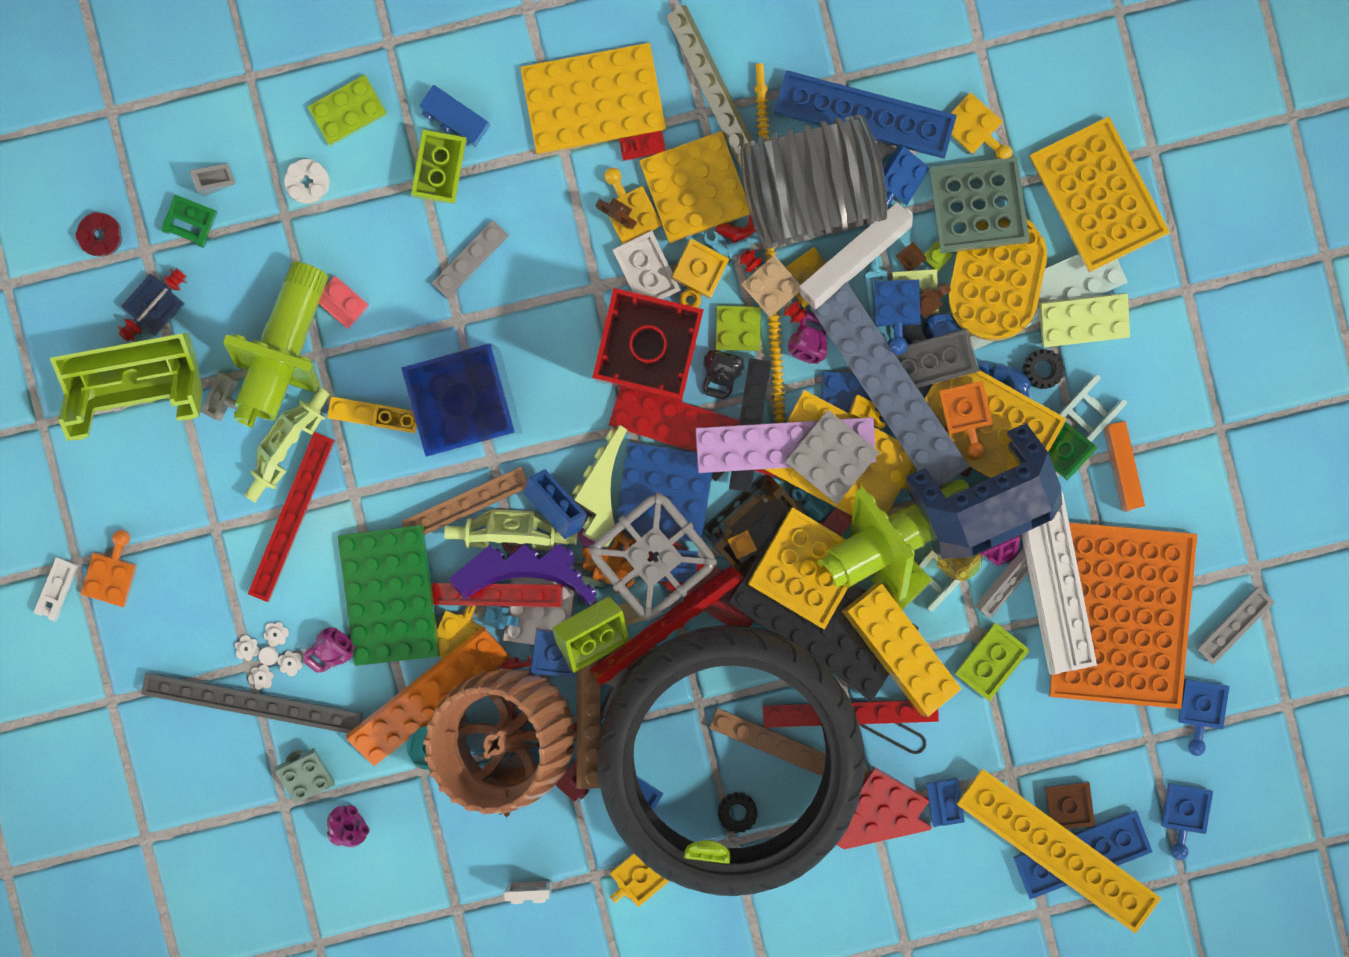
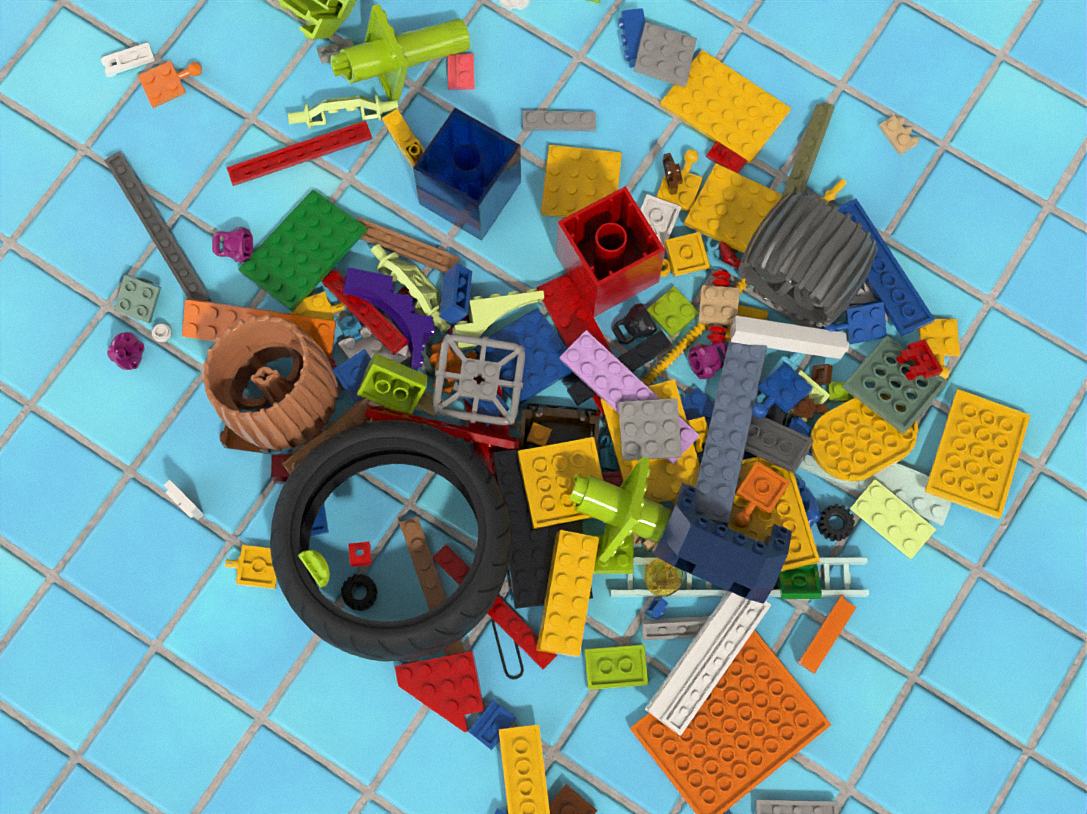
camera: 45 degrees right, 15 degrees down
white plant [235,622,303,690] -> none
lime slope [411,129,467,204] -> none
magenta wing [981,535,1020,566] -> none
none -> white plate [152,324,171,342]
none -> red plate [348,541,372,567]
none -> yellow plate [541,145,622,218]
none -> light grey plate [633,22,697,88]
none -> blue plate [644,597,668,619]
none -> red plate [896,339,943,381]

